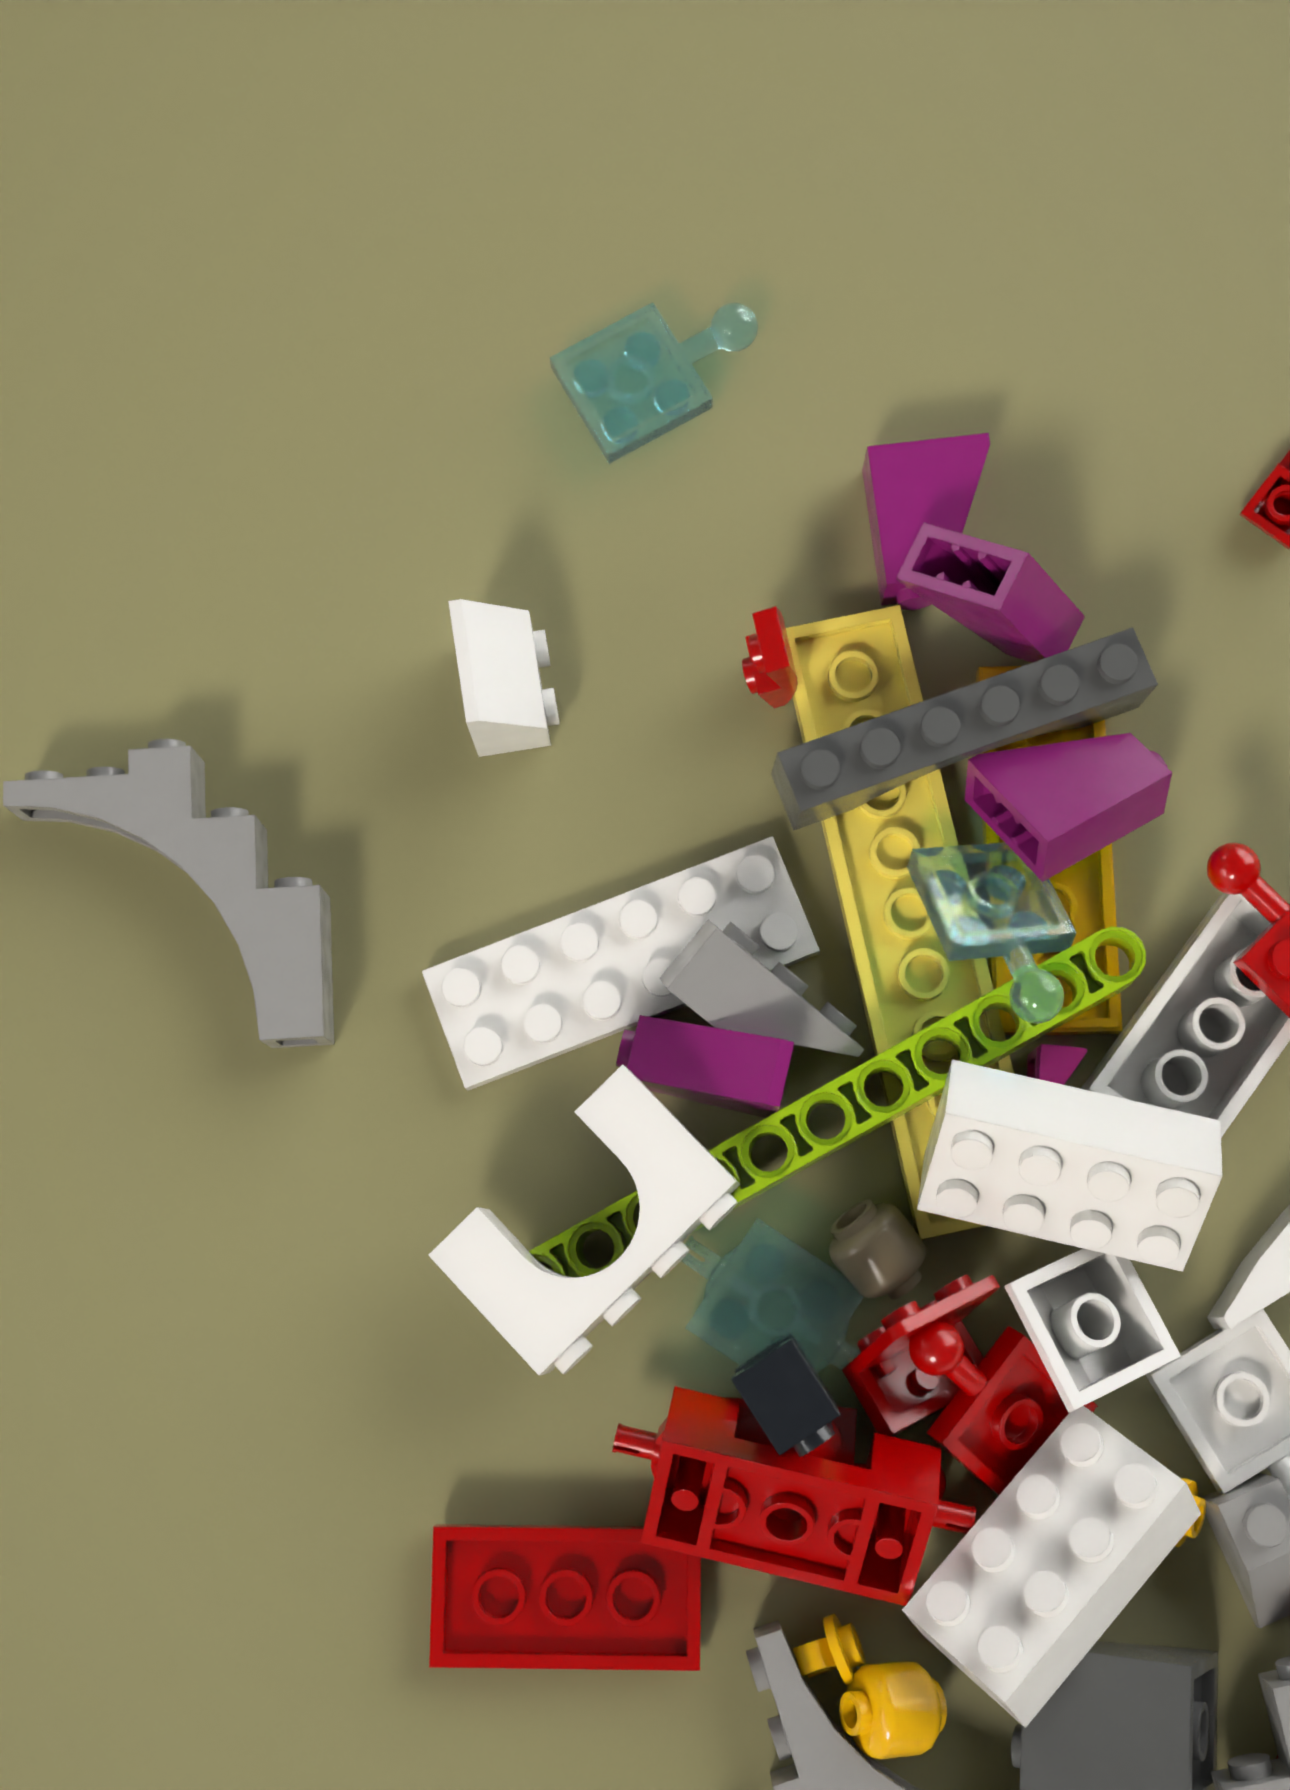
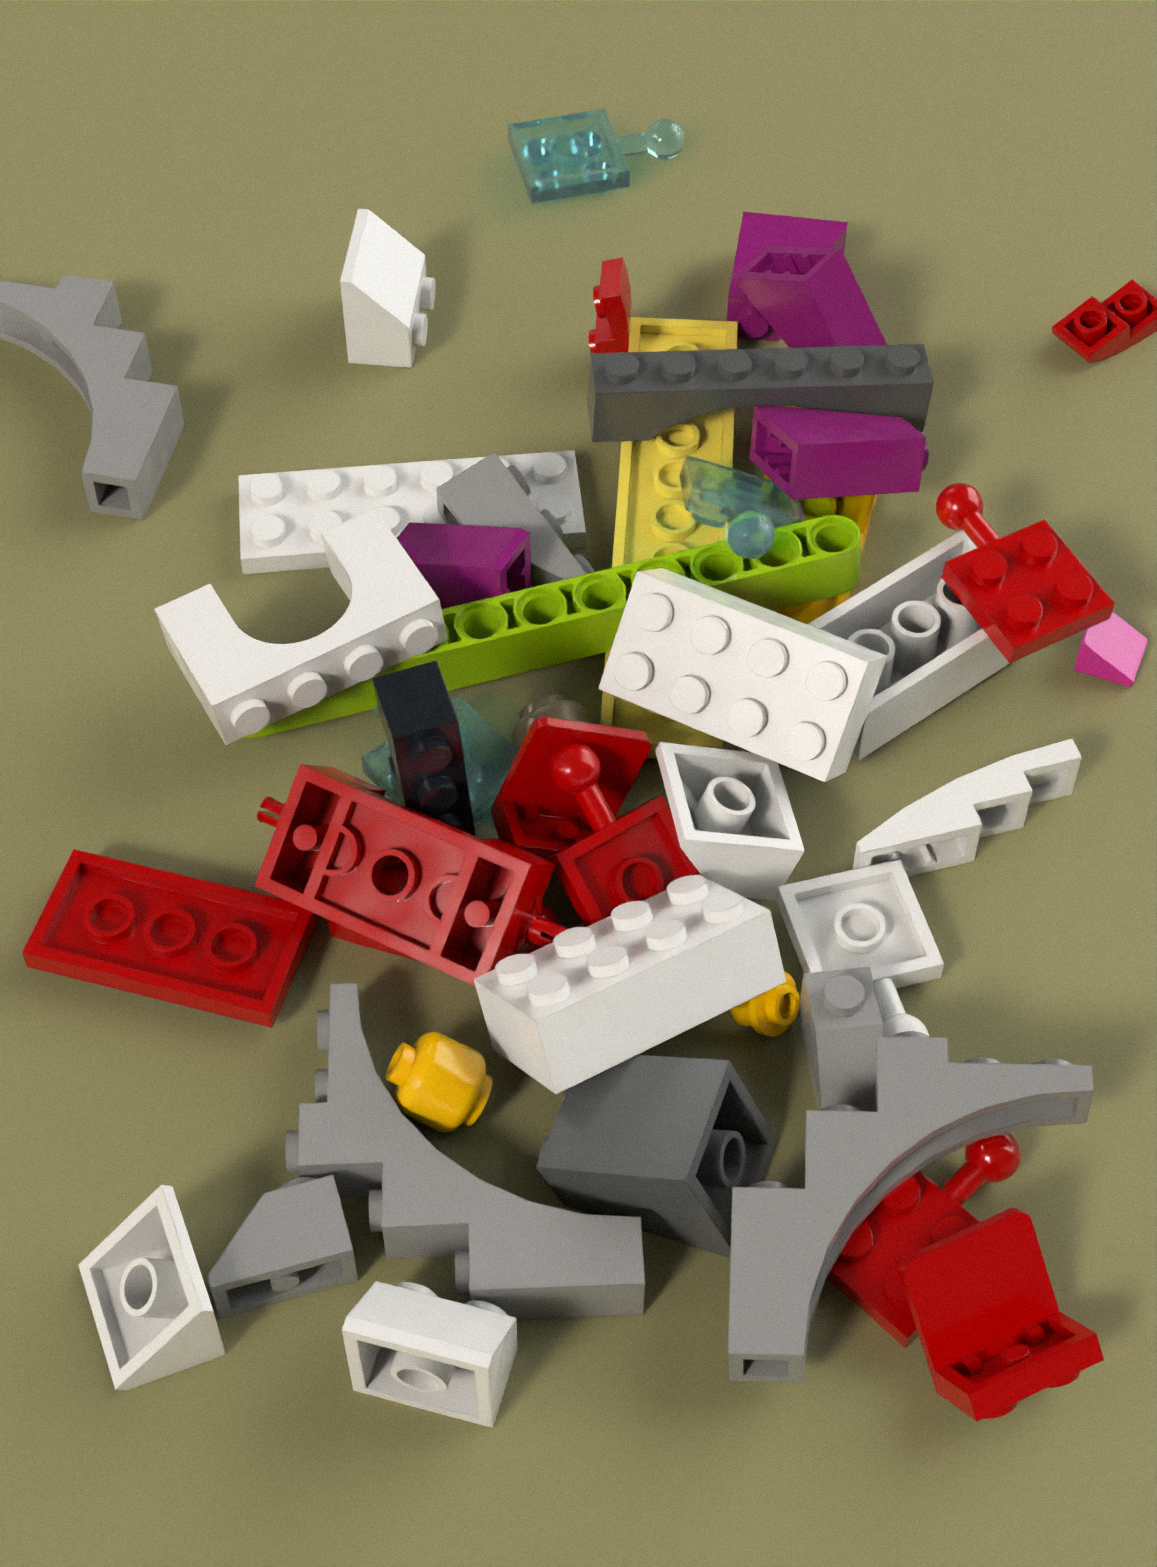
camera: 10 degrees right, 25 degrees down
yellow plate [793,1614,866,1685] -> none

